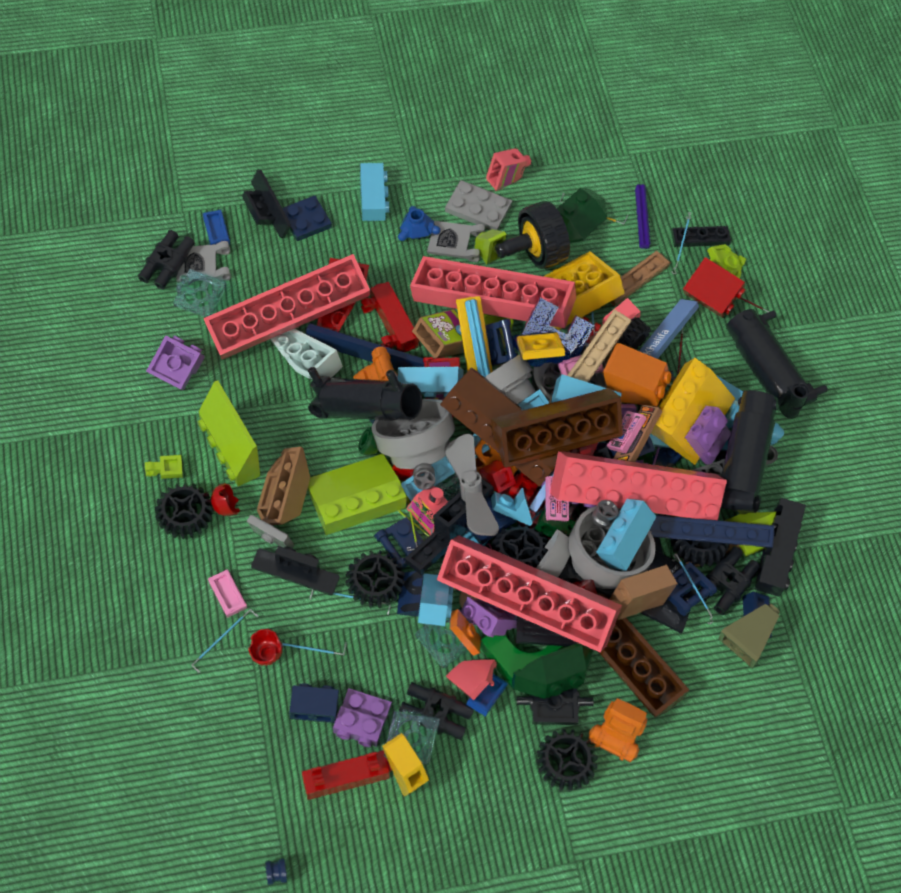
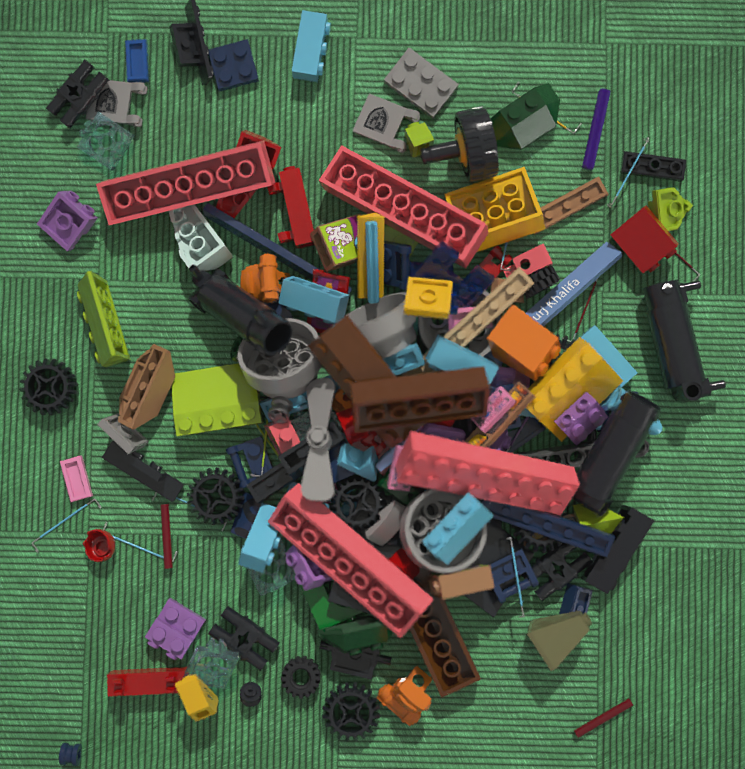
camera: 25 degrees right, 25 degrees up
lime plate [145,455,183,479] -> none
red hair [211,483,240,516] -> none
dark blue brick [289,683,339,723] -> none
blue rock [398,206,441,241] -> none
coral slope [446,660,497,700] -> none
orange plate [450,609,481,656] -> none
blue tile [466,674,508,717] -> none
coral torso [486,148,531,191] -> none
flat silver wheel [592,500,618,528] -> none
none -> dark red bar [160,504,173,569]
none -> black wheel [240,682,262,707]
none -> black tyre [281,656,321,698]
none -> dark red bar [574,698,634,738]

